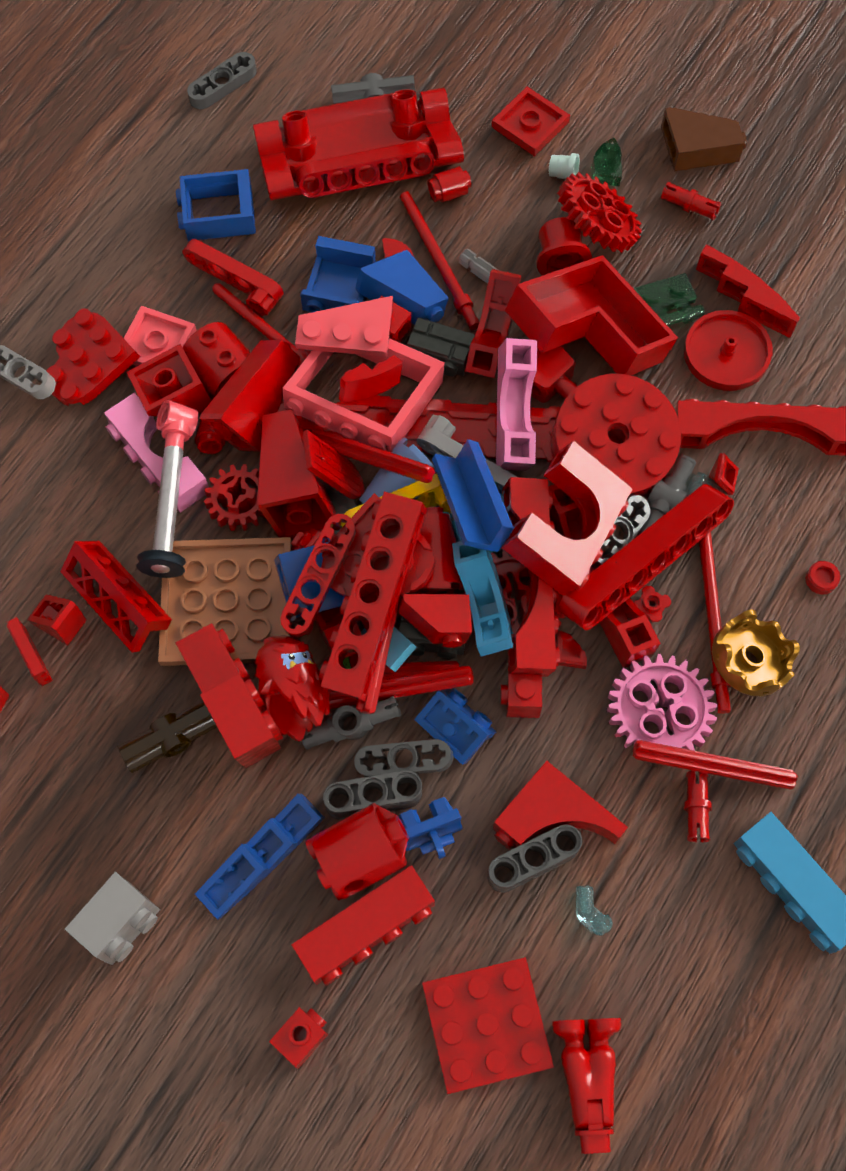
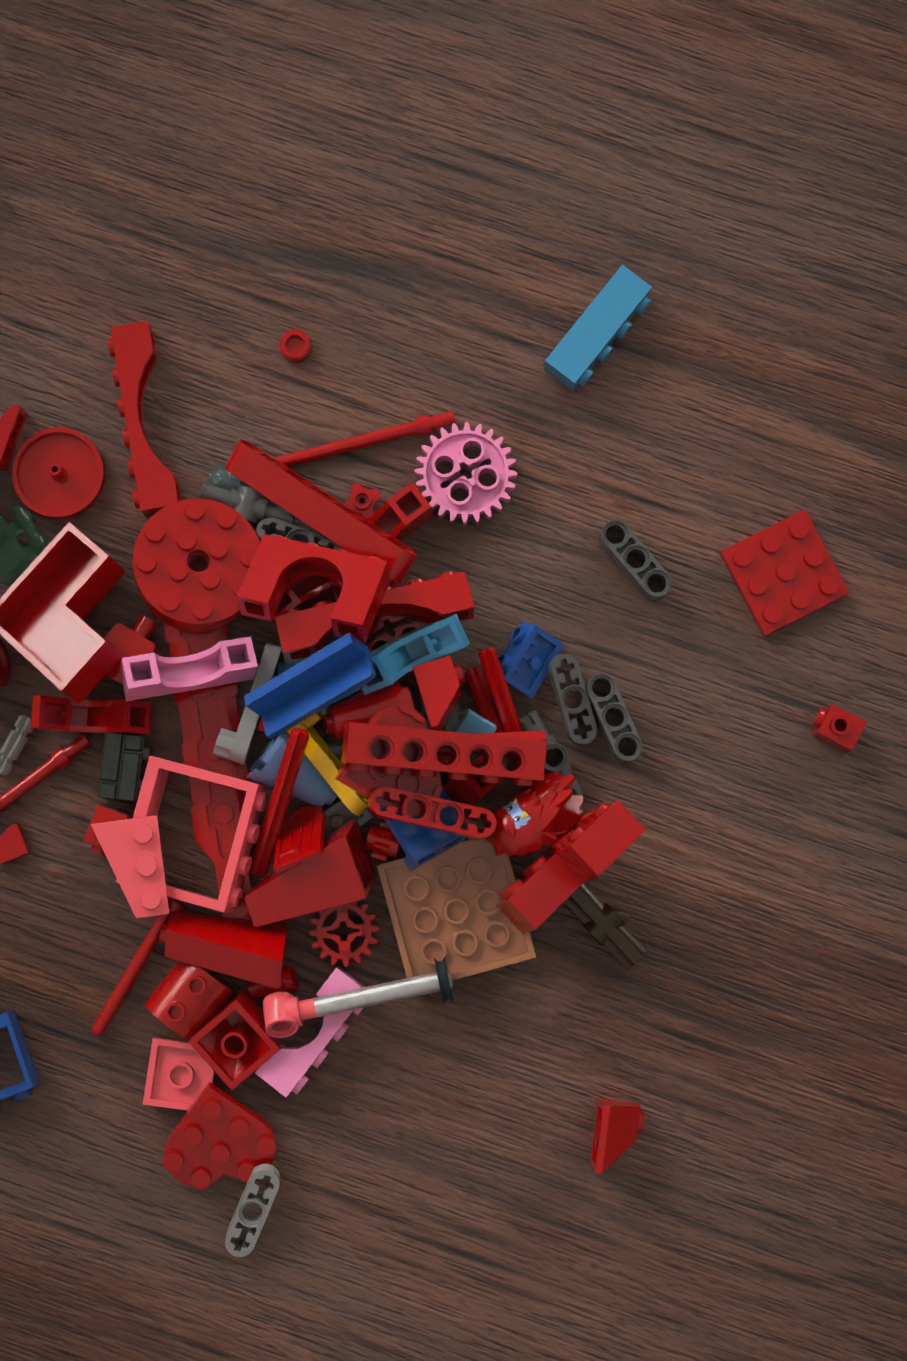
camera: 105 degrees left, 15 degrees up
red tile [6,617,53,686] -> none
red slope [27,594,87,646] -> none
red fence [60,541,172,653] -> none
light grey brick [65,872,161,965] -> none
red beam [182,239,284,317] -> none
blue slope [195,794,325,920] -> none
red brick [291,865,435,986] -> none
blue panel [300,236,376,313] -> none
red cylinder [305,803,409,901] -> none
red slope [339,355,403,403] -> none
blue slope [355,250,449,325] -> none
blue hips [399,797,463,859] -> none
red arch [493,761,628,849] -> none
red brick [500,674,542,718] -> none
red piece [552,1018,621,1154] -> none
red tile [555,631,587,669] -> none
clear light blue arm [576,886,613,936] -> none
red axle [633,740,797,790] -> none
red pin [684,770,712,843] -> none
red slope [708,453,739,495] -> none
pearl gold plate [712,609,800,697] -> none

